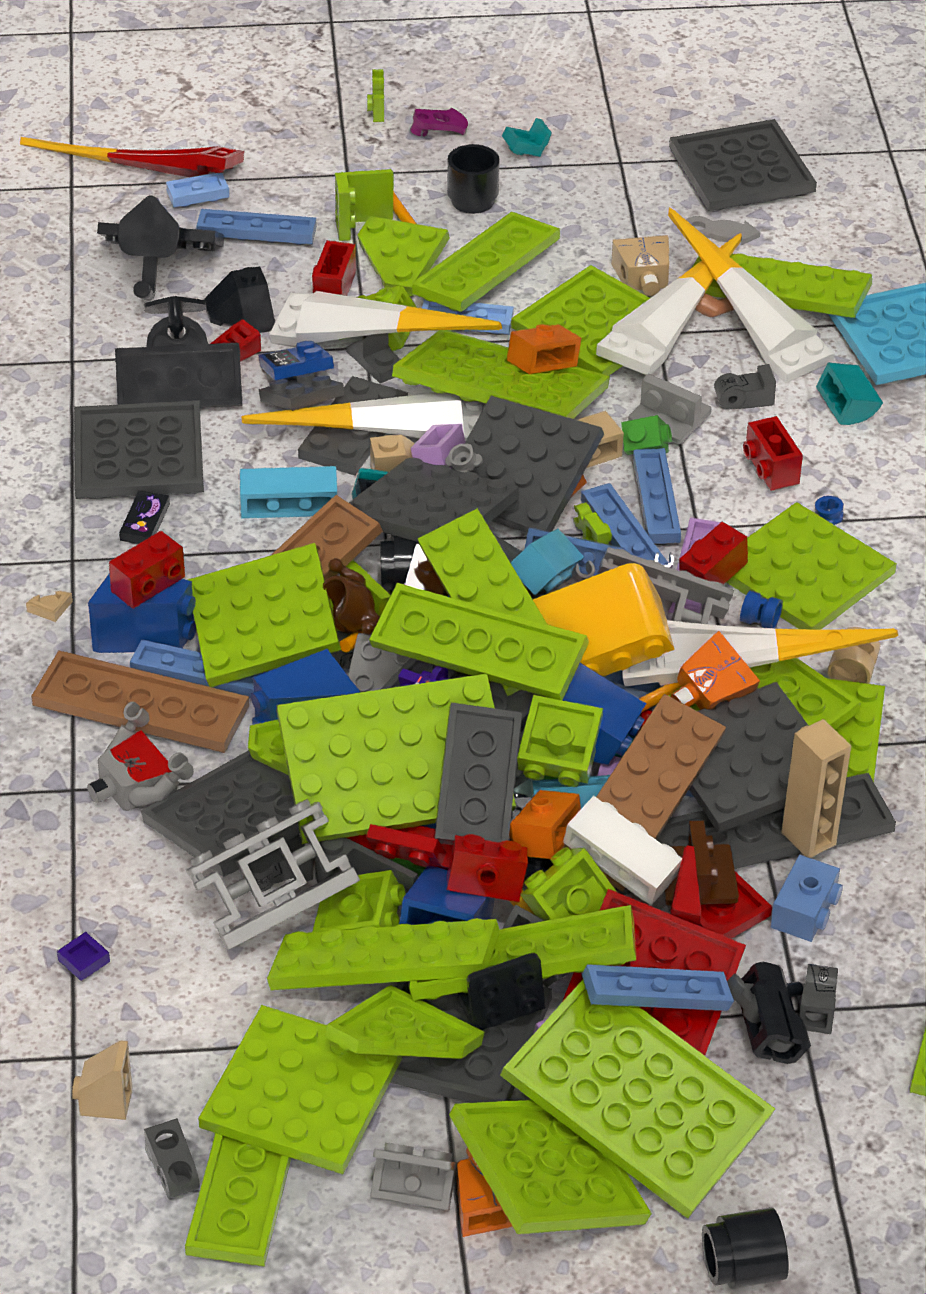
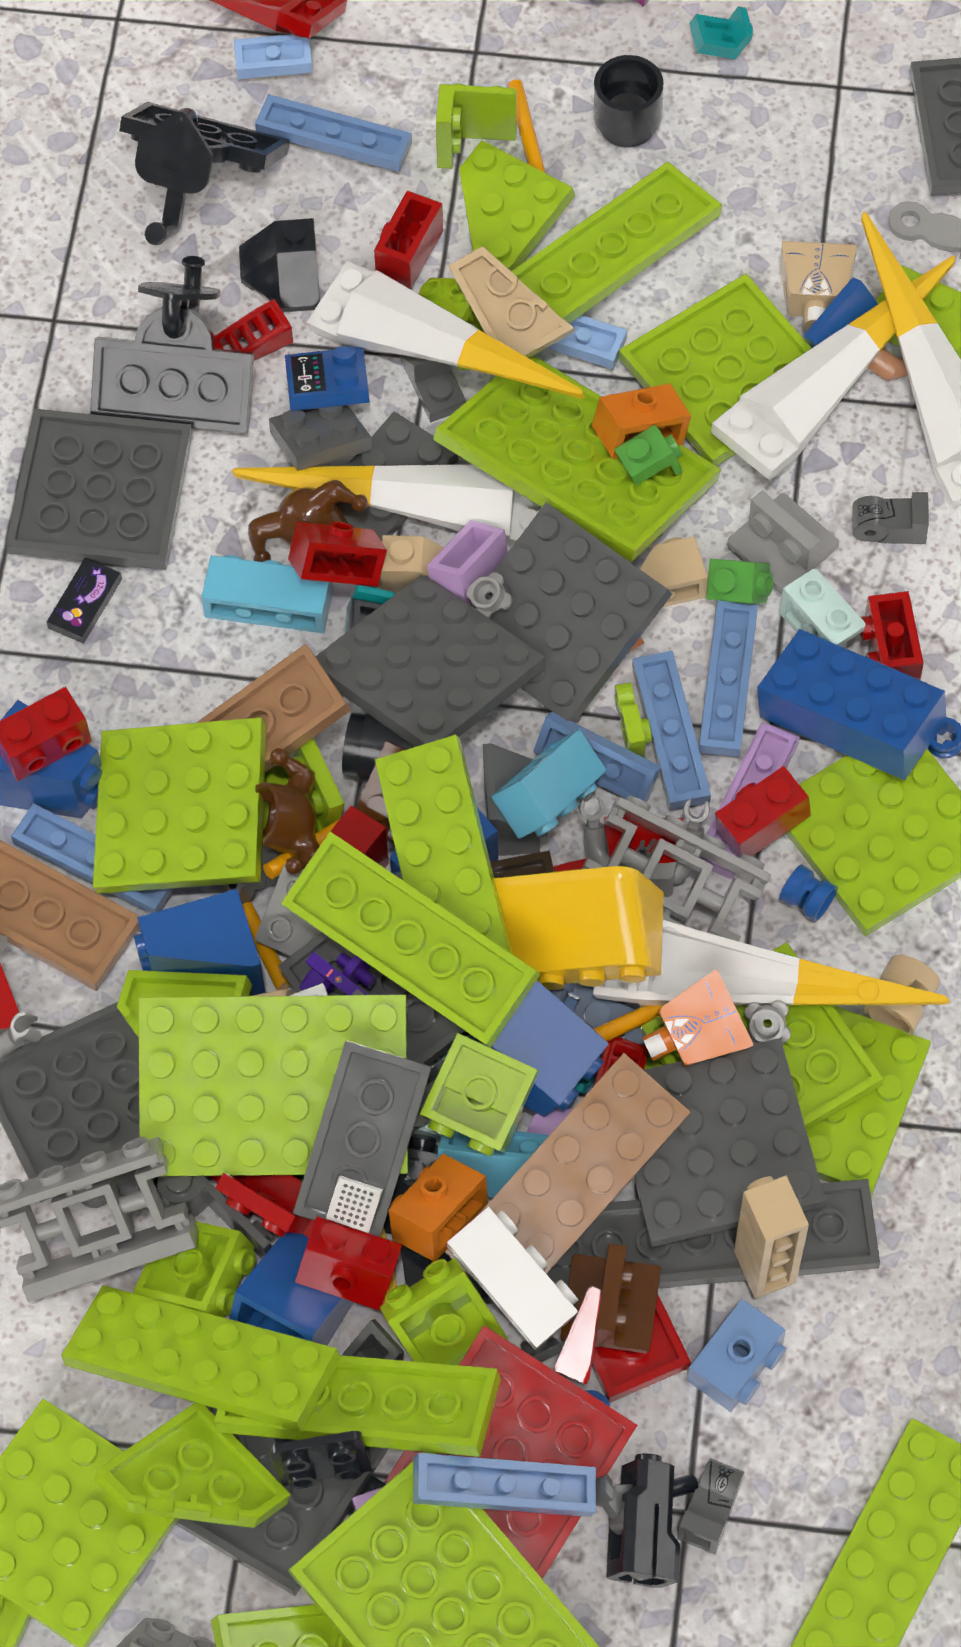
camera: 15 degrees right, 20 degrees up
none -> reddish brown piece [248,480,368,562]
none -> red brick [288,521,387,587]
none -> white slope [326,1175,383,1233]
none -> tan wing [448,246,576,358]
none -> bright green bracket [614,424,683,485]
none -> light grey plate [745,1000,791,1044]
none -> blue brick [757,629,946,780]
none -> light aqua bracket [779,569,866,648]
none -> blue tile [803,277,878,348]

